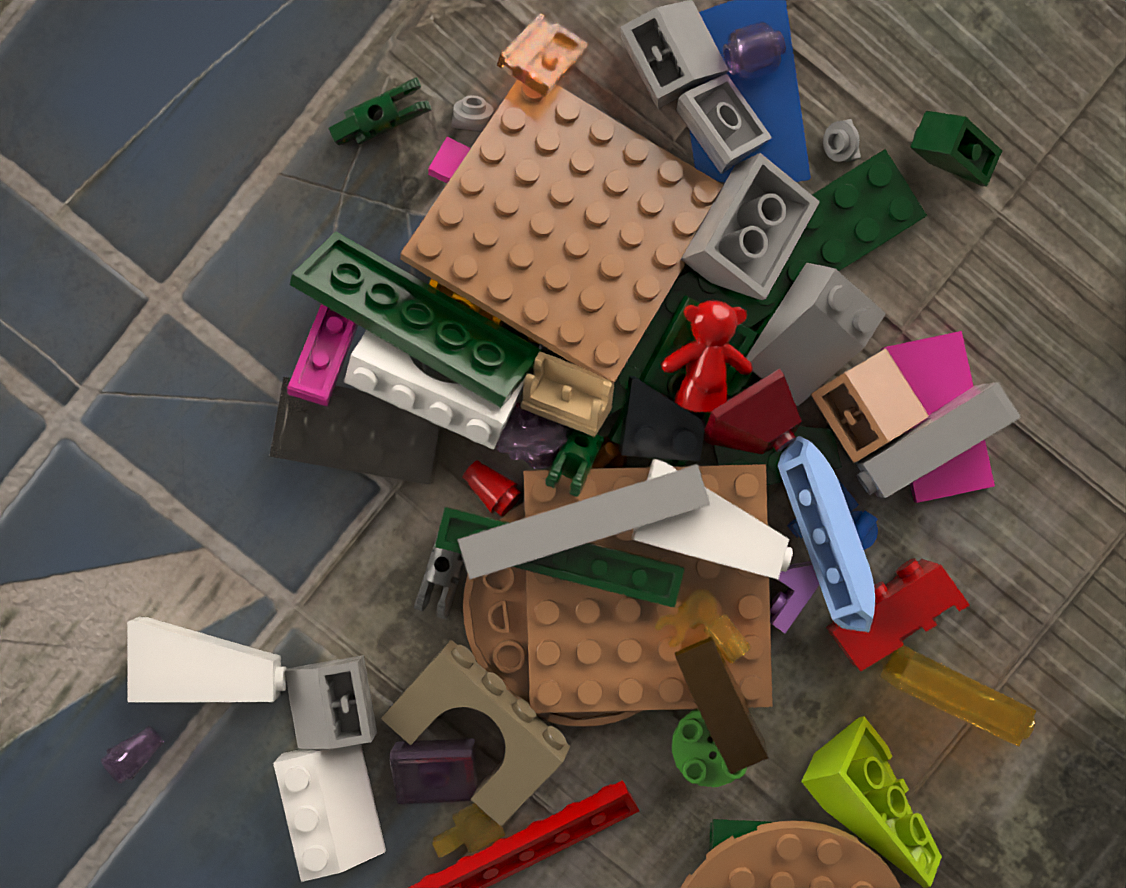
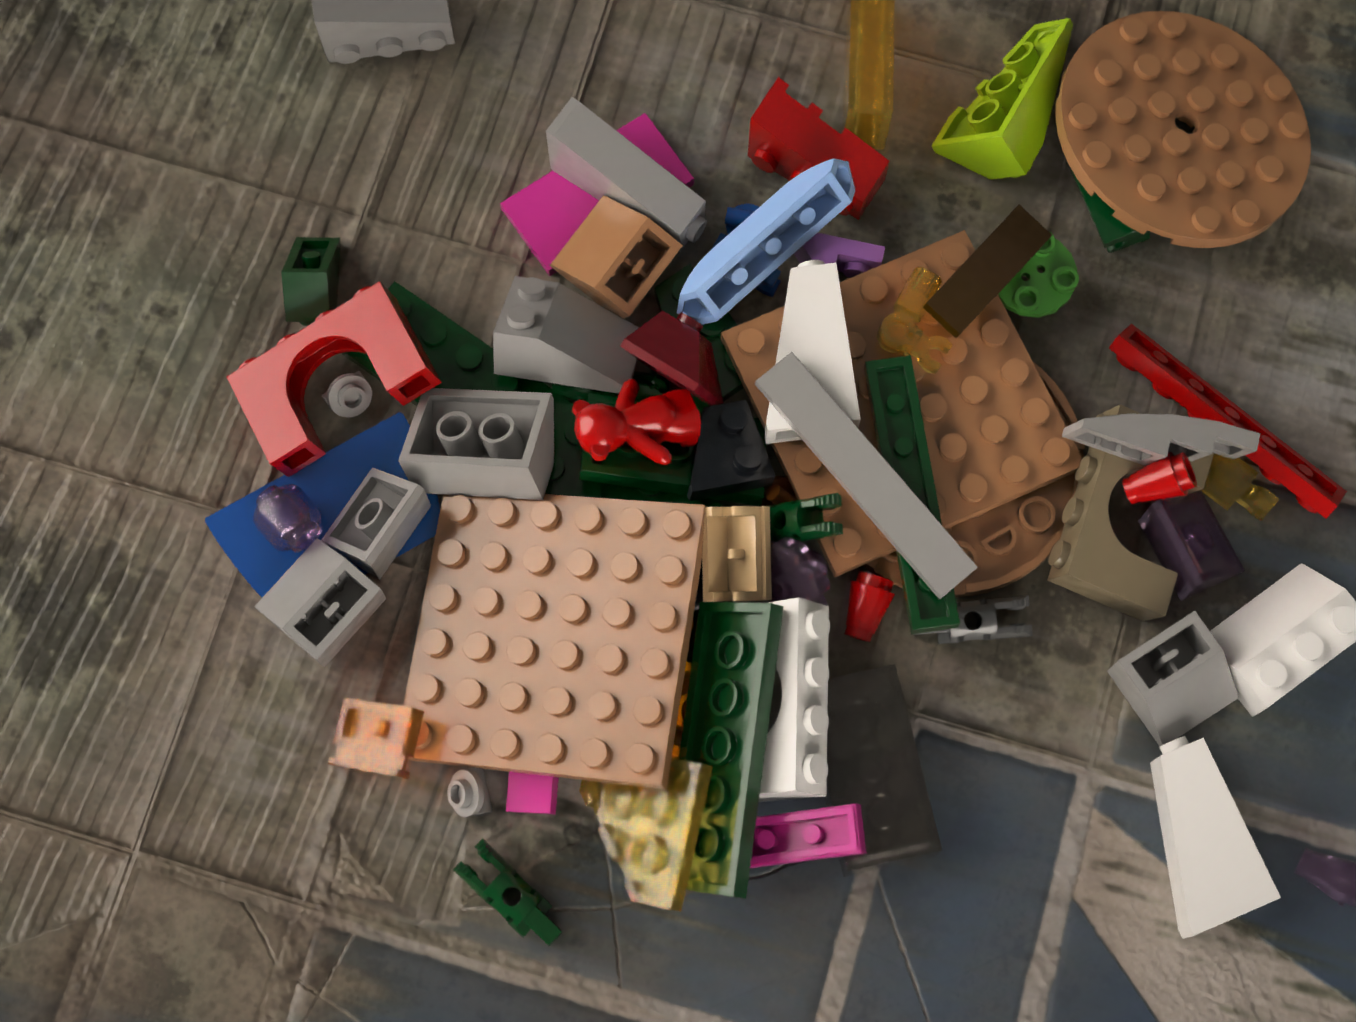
camera: 115 degrees left, 15 degrees down
none -> arch [226,281,442,477]
none -> clear yellow plate [579,758,712,912]
none -> light grey slope [1062,413,1261,466]
none -> red cone [1122,451,1197,505]

